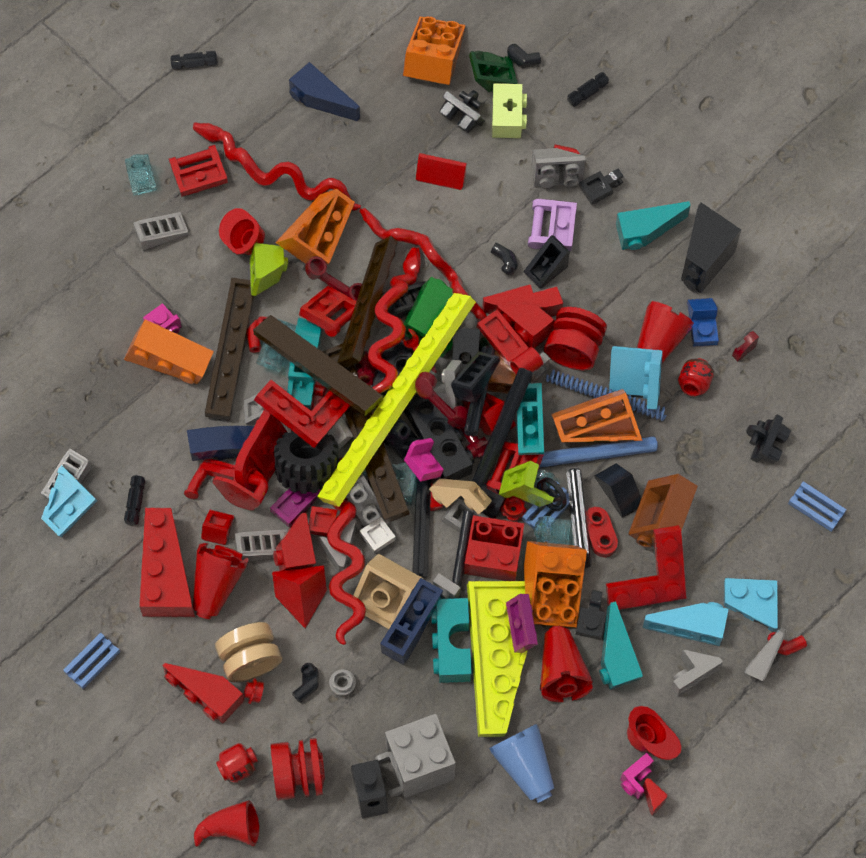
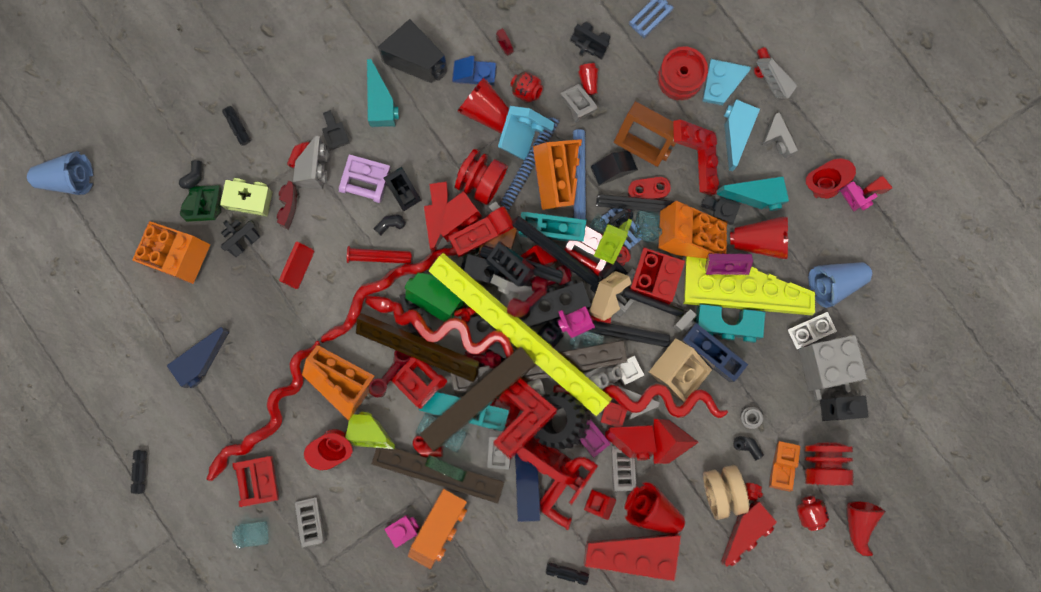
camera: 85 degrees left, 15 degrees up
none -> dark red slope [277,180,297,230]
none -> red axle [347,246,412,264]
none -> clear green beam [424,455,467,482]
none -> light grey slope [561,84,597,123]
none -> red cone [578,63,598,95]
none -> red wheel [657,47,708,101]
none -> orange slope [769,441,800,492]
none -> white slope [788,312,837,349]

